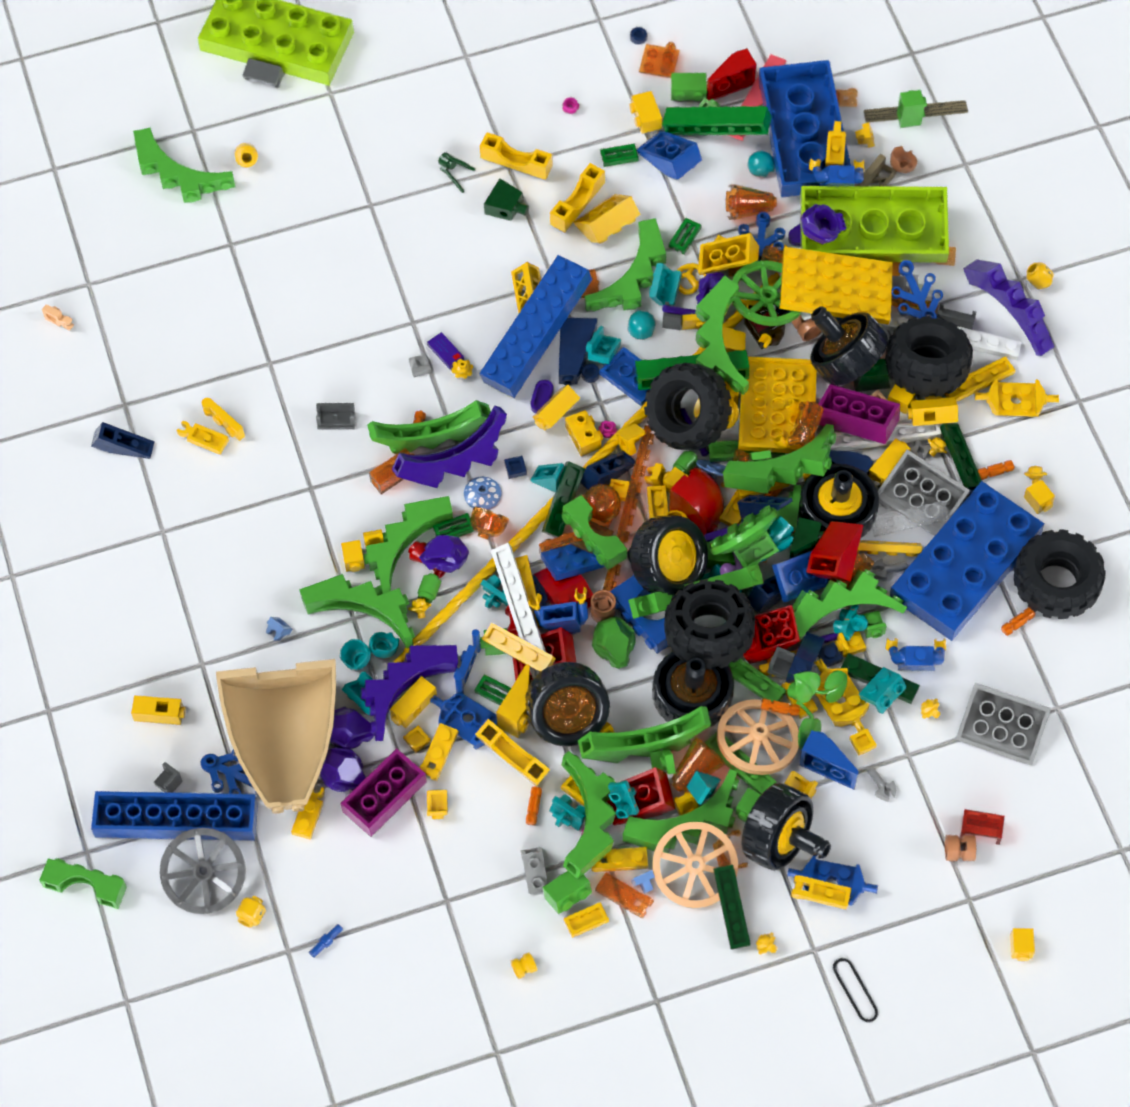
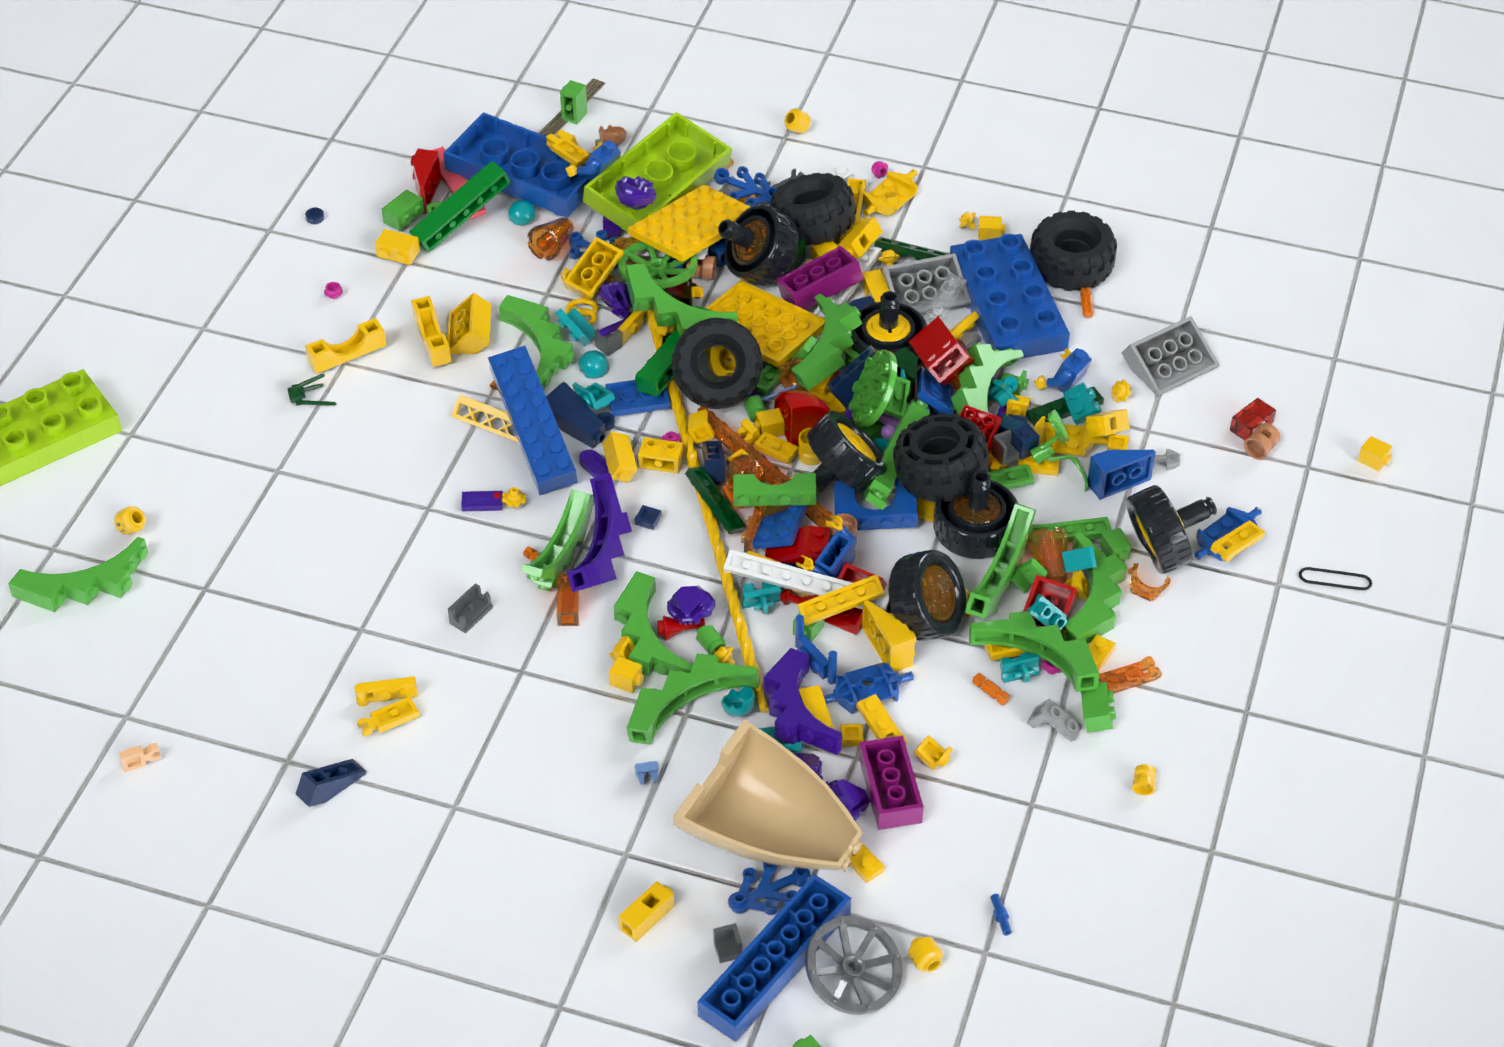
camera: 55 degrees left, 15 degrees down
dark grey hinge [242,59,284,88] -> none
teal hair [340,639,371,671] -> none
light grey tile [409,354,431,377] -> none
green tile [432,513,475,537] -> none
medium blue dish [464,477,501,511] -> none
clear orange cylinder [470,506,509,540] -> none
green tile [474,674,511,705] -> none
yellow arch [475,719,550,787] -> none
dark green torso [484,178,529,221] -> none
teal slope [530,463,564,492] -> none
yellow plate [563,902,609,938] -> none
bright green helmet [592,617,636,669] -> none
green tile [600,143,638,167] -> none
medium blue tile [631,870,655,893] -> none
blue slope [637,130,702,180] -> none
clear orange hinge [639,42,680,78] -> none
light nougat wheel [652,822,738,908] -> none
green tile [668,218,702,254] -> none
dark green plate [713,865,751,950] -> none
light nougat wheel [716,699,799,775] -> none
yellow plant [756,932,777,955] -> none
orange axle [761,699,800,716] -> none
clear orange torso [774,399,824,449] -> none
yellow bracket [784,771,818,798] -> none
dark purple arch [963,259,1054,356] -> none
orange axle [978,460,1014,480] -> none
none -> dark pink plate [871,161,888,178]
none -> yellow brick [1086,409,1129,437]

